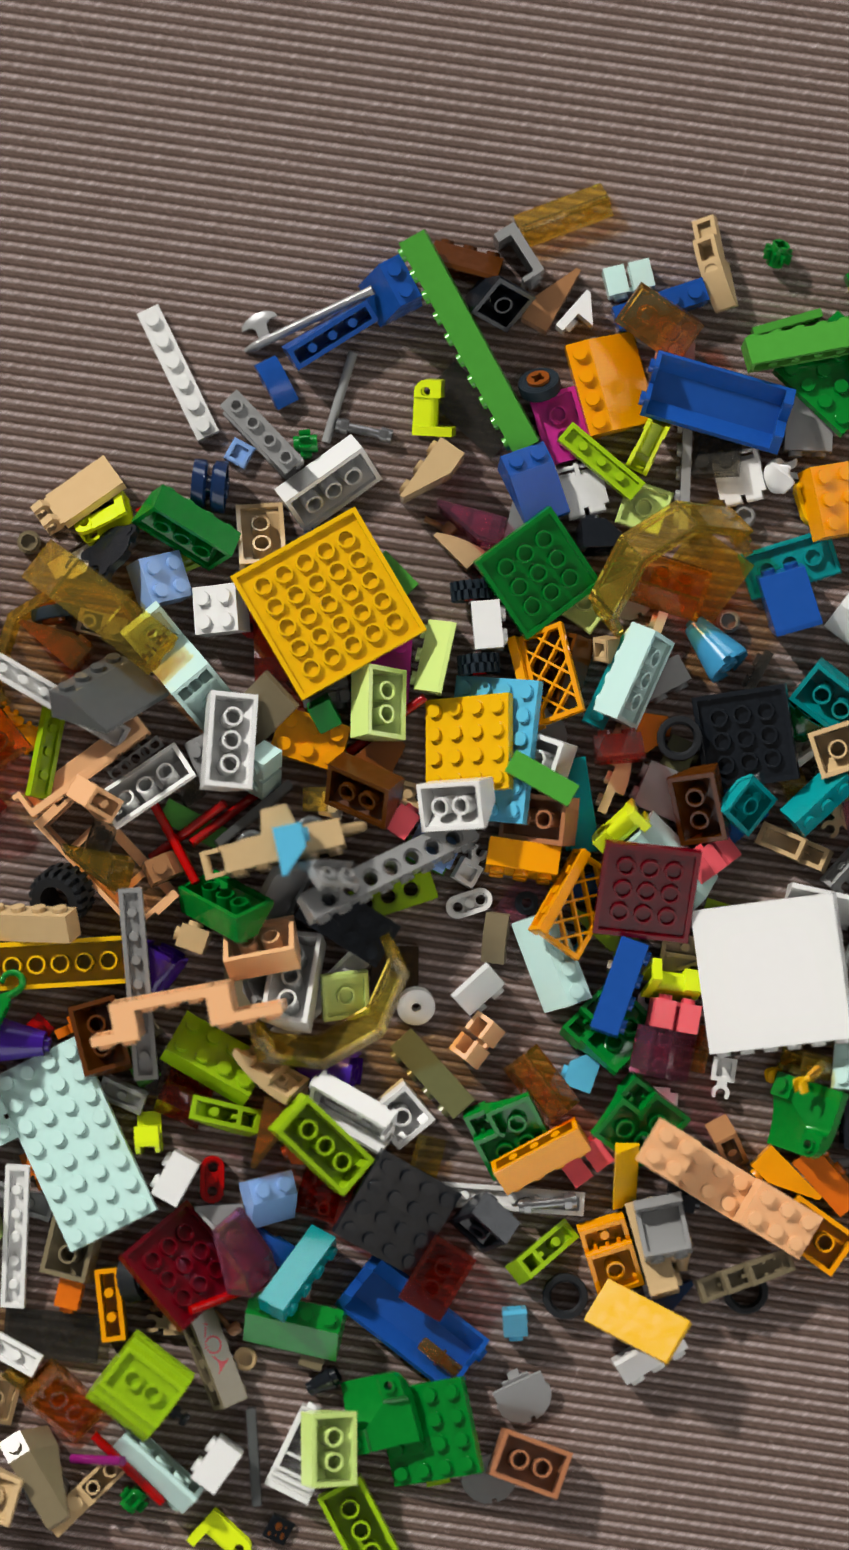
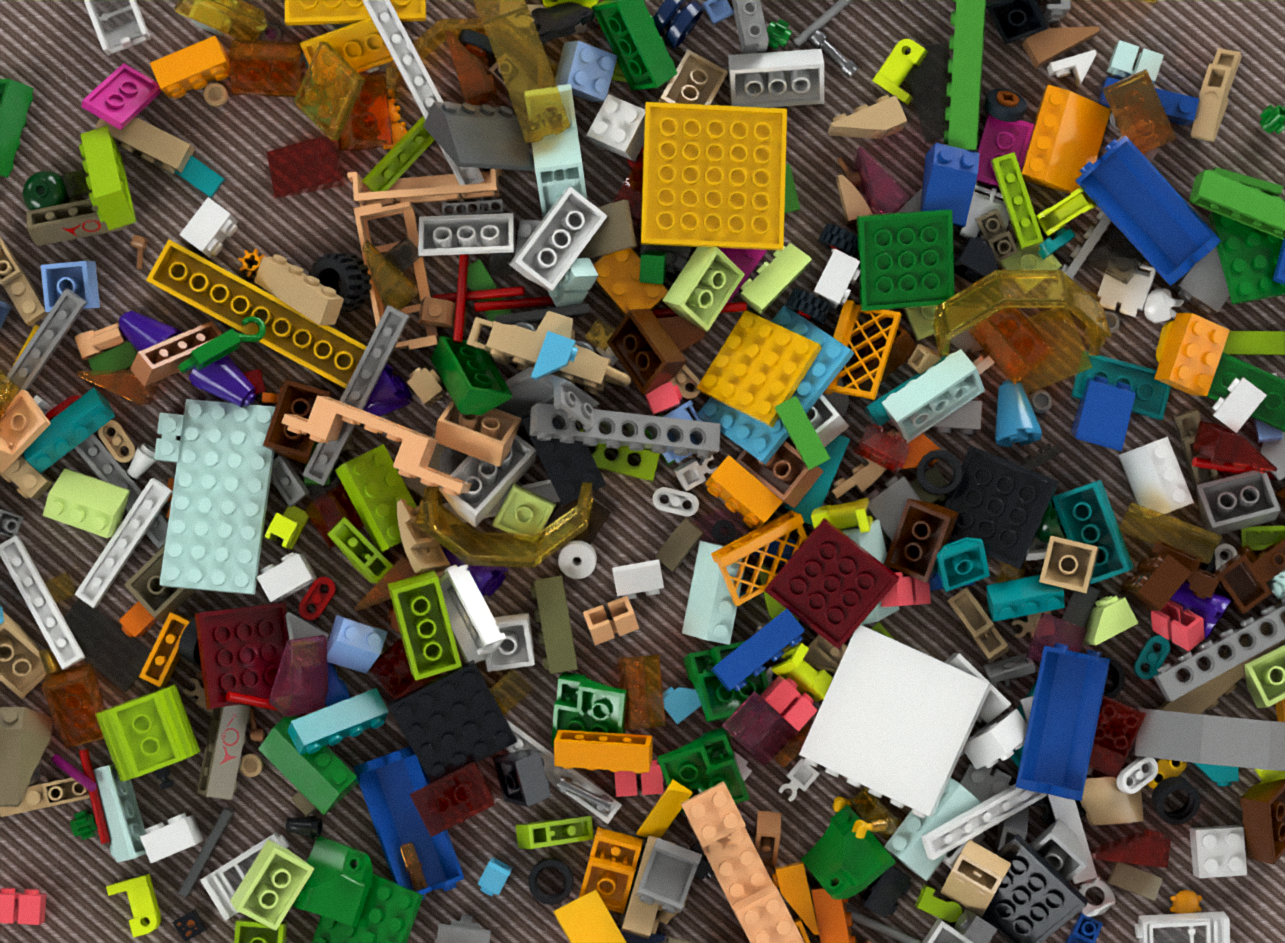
camera: 30 degrees right, 0 degrees up
light nougat brick [66,774,124,822] -> none
white slope [416,777,496,832] -> none
none -> dark tan slope [975,208,1018,262]
none -> teal plate [1038,228,1076,260]

